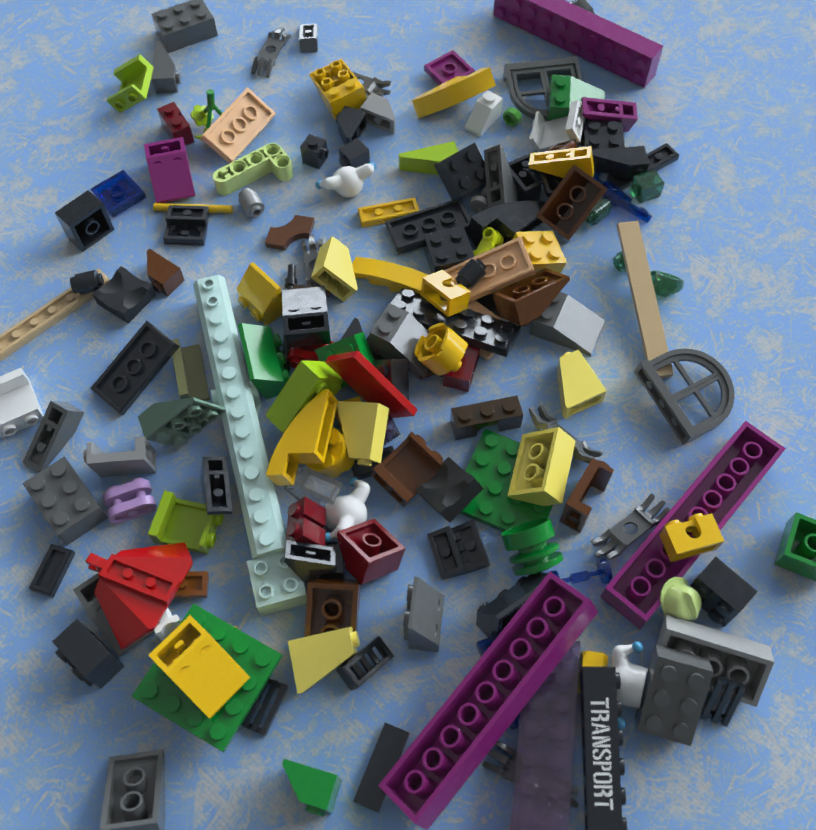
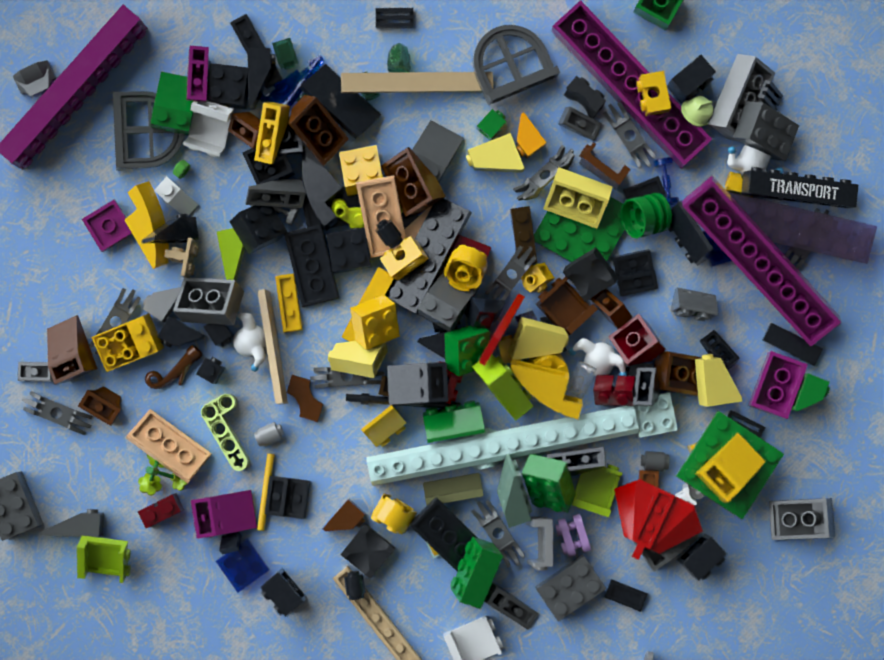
camera: 80 degrees left, 25 degrees up
none -> reddish brown slope [47,315,98,385]
none -> reddish brown slope [78,386,122,426]
none -> black slope [142,214,199,244]
none -> reddish brown plant [145,344,203,389]
none -> tan bracket [164,238,199,278]
none -> dark grey brick [173,277,244,325]
none -> black tile [219,531,242,555]
none -> tan tile [258,289,288,405]
none -> black tile [300,64,381,139]
none -> yellow brick [350,295,400,350]
none -> yellow brick [371,493,417,535]
none -> black tile [376,8,414,28]
none -> green brick [450,536,503,609]
none -> dark grey piece [471,500,525,568]
none -> green brick [477,109,507,141]
none -> dark grey piece [485,246,537,301]
none -> light orange slope [516,112,546,159]
none -> yellow brick [521,262,555,293]
none -> green brick [522,454,576,513]
none -> dark grey slope [558,106,602,141]
none -> black brick [564,76,606,118]
none -> reddish brown slope [590,289,632,329]
none -> black tile [622,176,665,200]
none -> dark grey brick [641,451,669,471]
none -> magenta slope [748,351,808,419]

